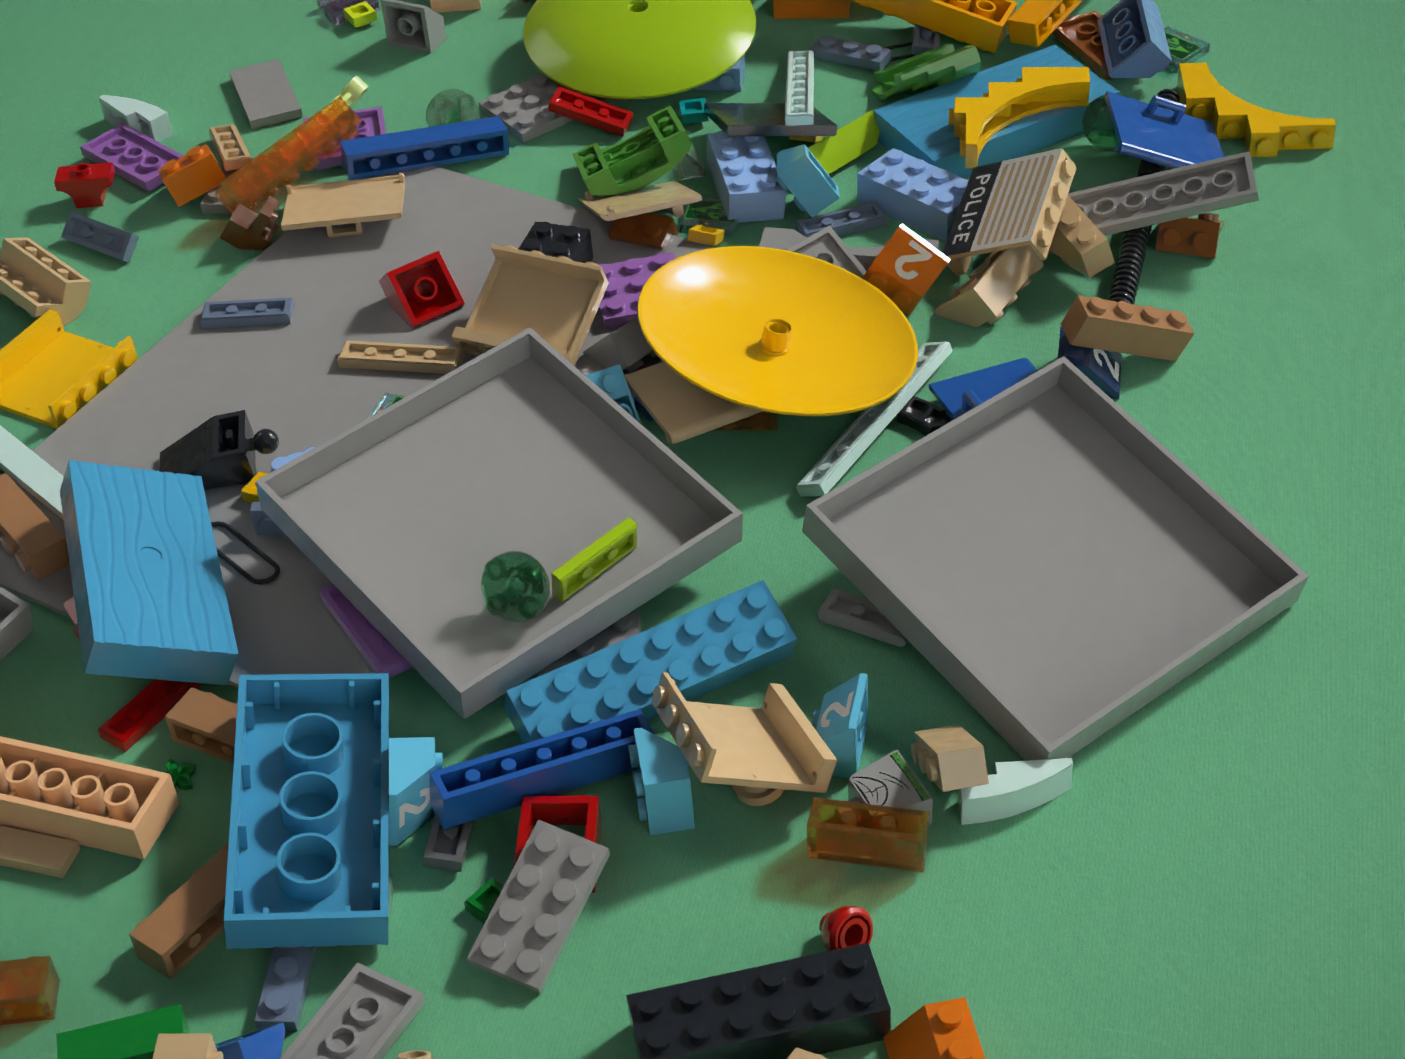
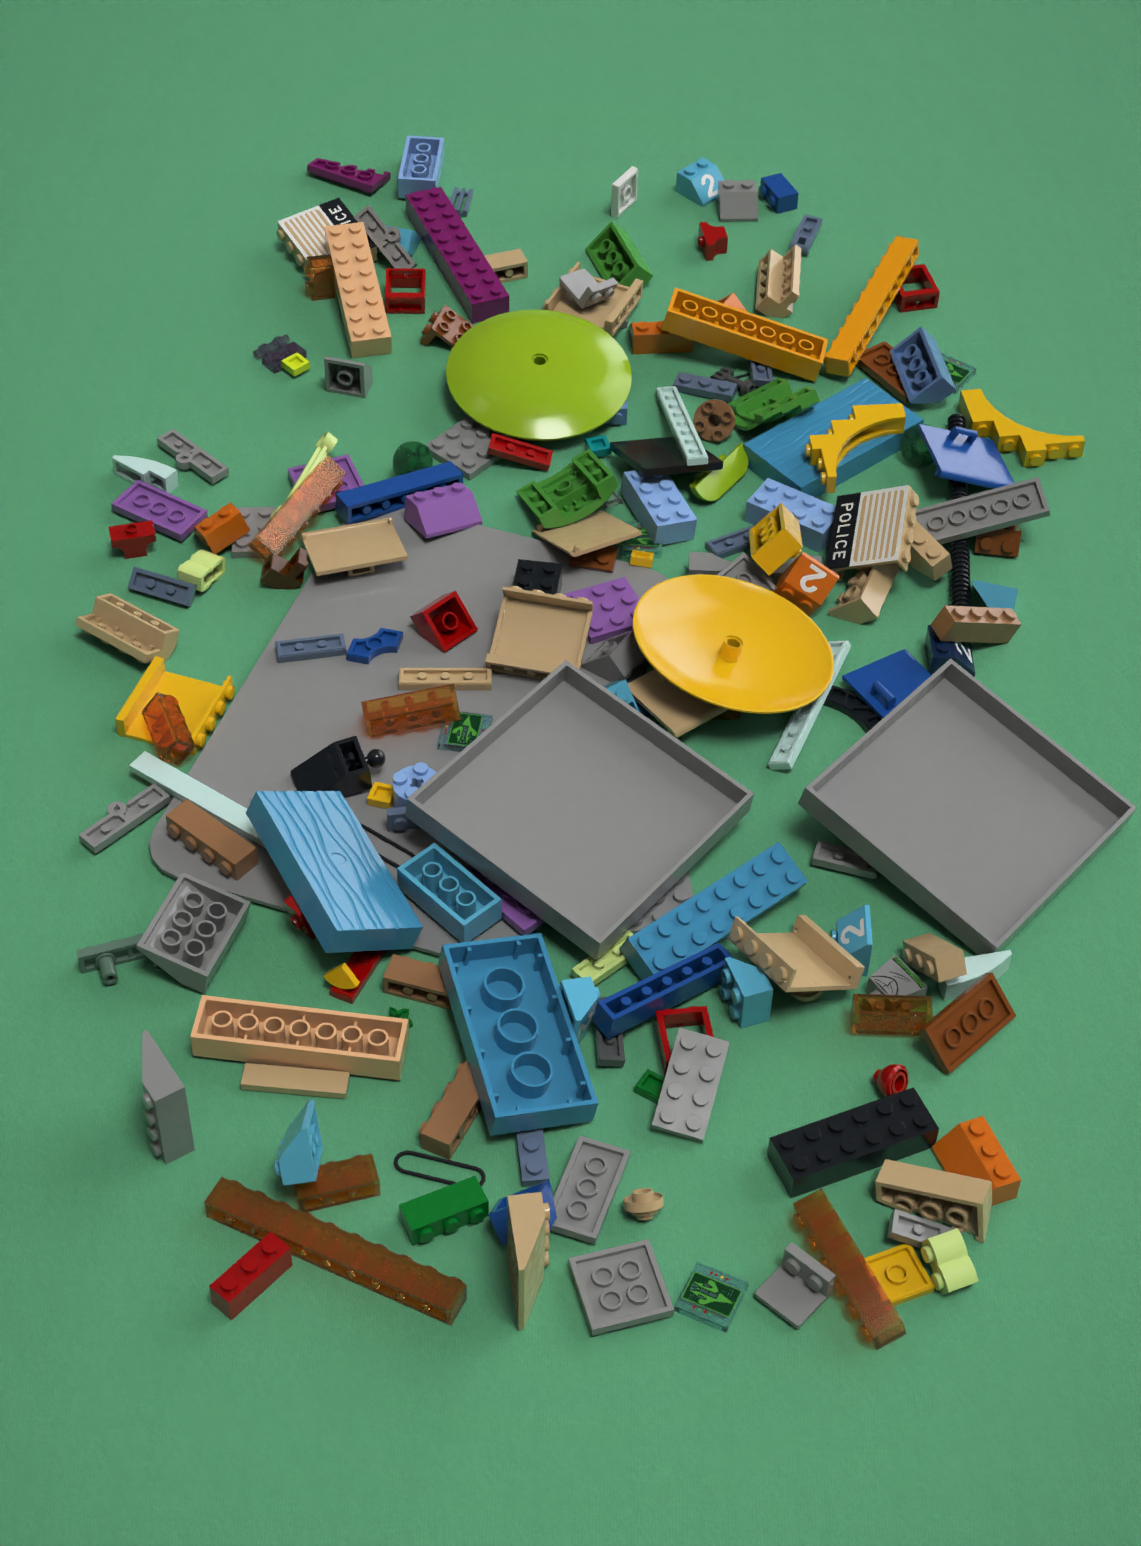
camera: 15 degrees left, 5 degrees up
tan tile [209,124,253,171] -> none
light grey tile [229,59,303,129] -> none
clear green plate [481,551,550,622] -> none
lime tile [552,517,637,602] -> none
medium azure slope [776,144,840,217] -> none
none -> clear orange brick [141,692,195,766]
none -> light grey hinge [157,429,229,484]
none -> yellowish green brick [177,550,225,592]
none -> yellow tile [323,963,360,989]
none -> blue tile [346,628,403,665]
none -> clear orange brick [361,684,461,738]
none -> black piece [394,1150,486,1186]
none -> medium azure brick [397,843,502,942]
none -> medium lavender slope [404,483,483,539]
none -> yellowish green plate [571,930,634,986]
none -> medium nougat plate [694,399,735,442]
none -> dark grey hinge [710,367,756,395]
none -> yellow brick [749,502,803,575]
none -> dark orange plate [919,972,1016,1074]
none -> medium azure slope [973,580,1018,611]

